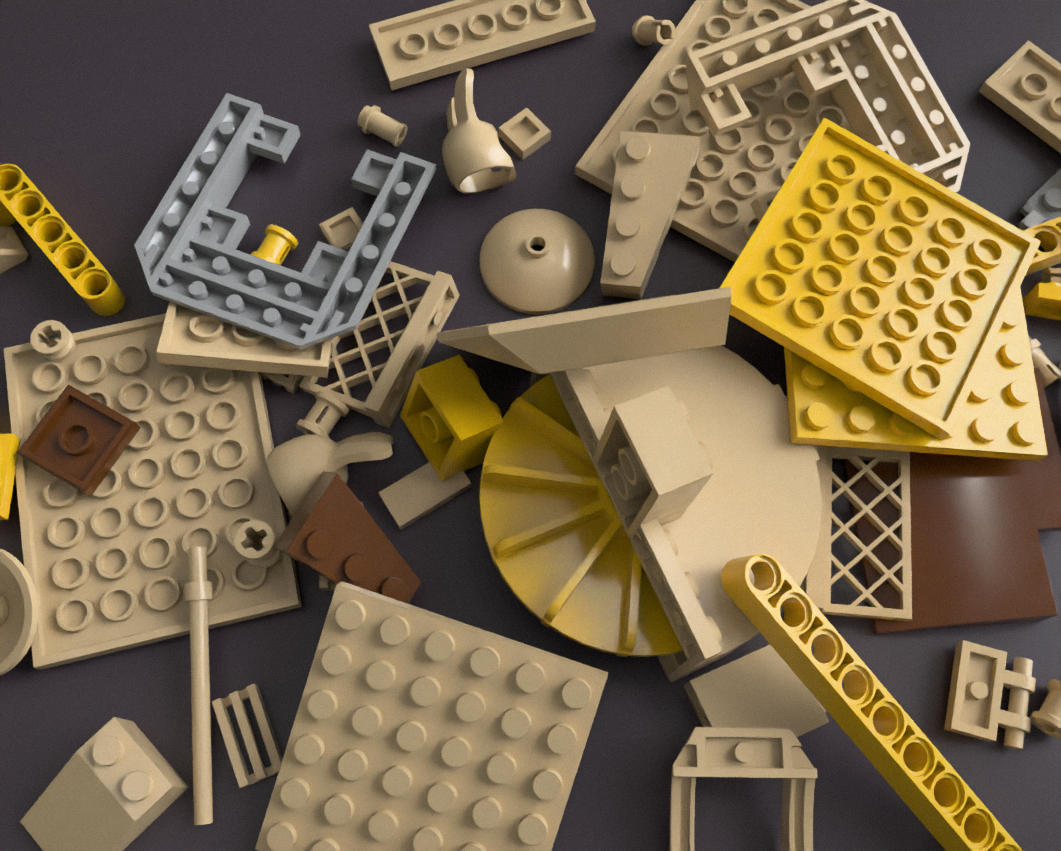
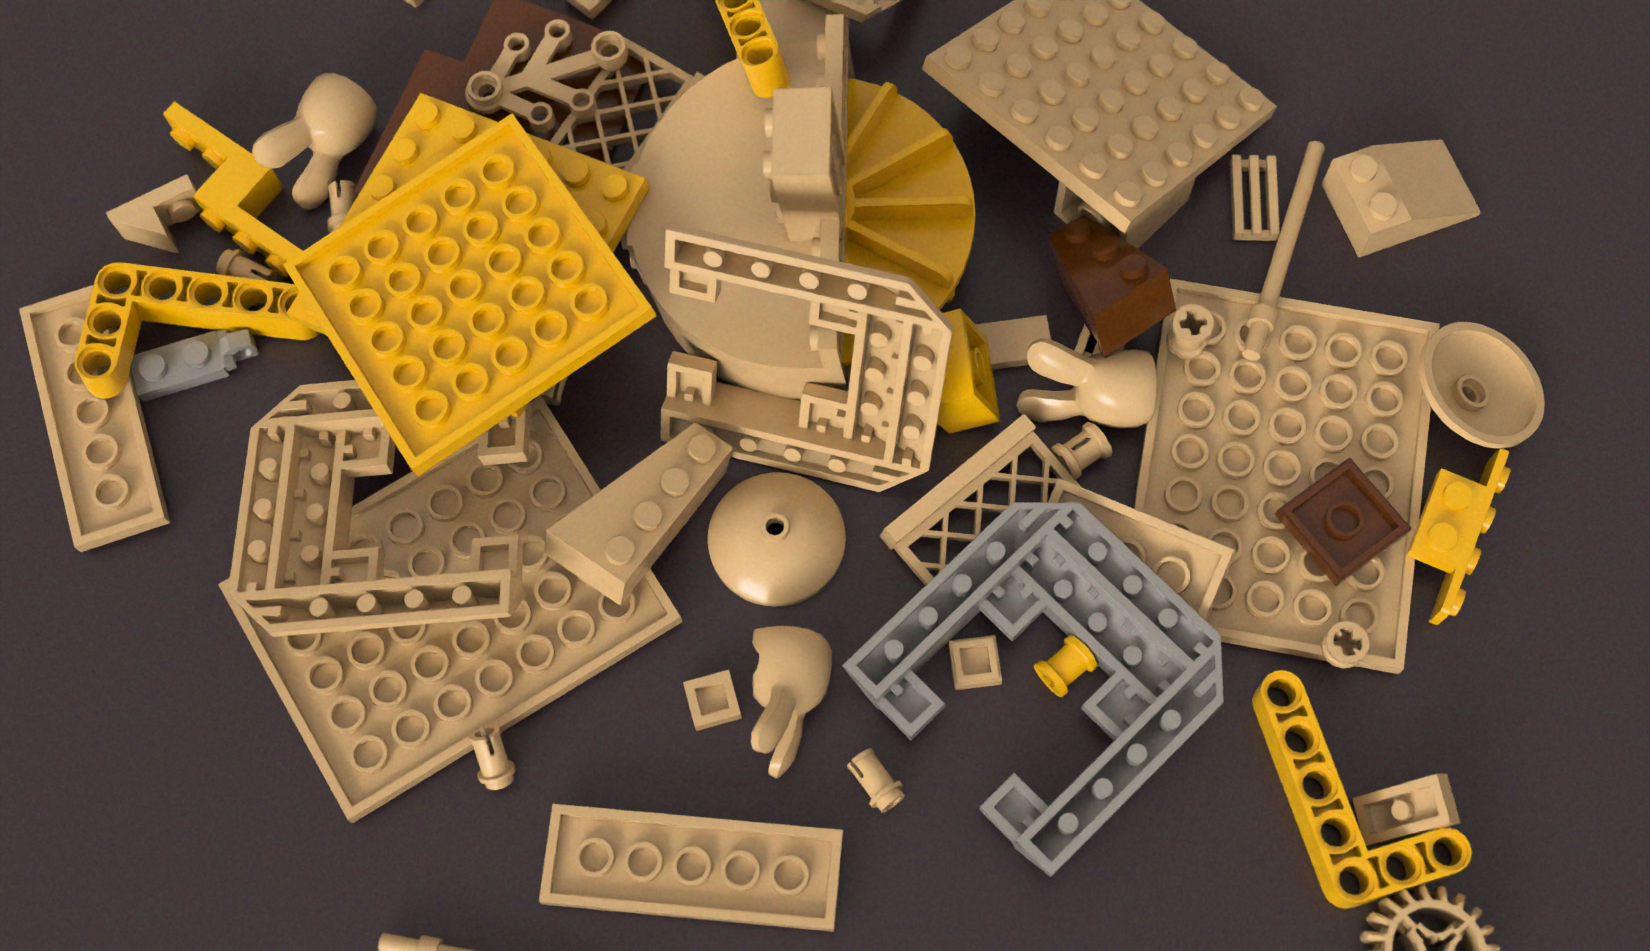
camera: 150 degrees left, 0 degrees up
none -> tan plant [465,19,628,133]

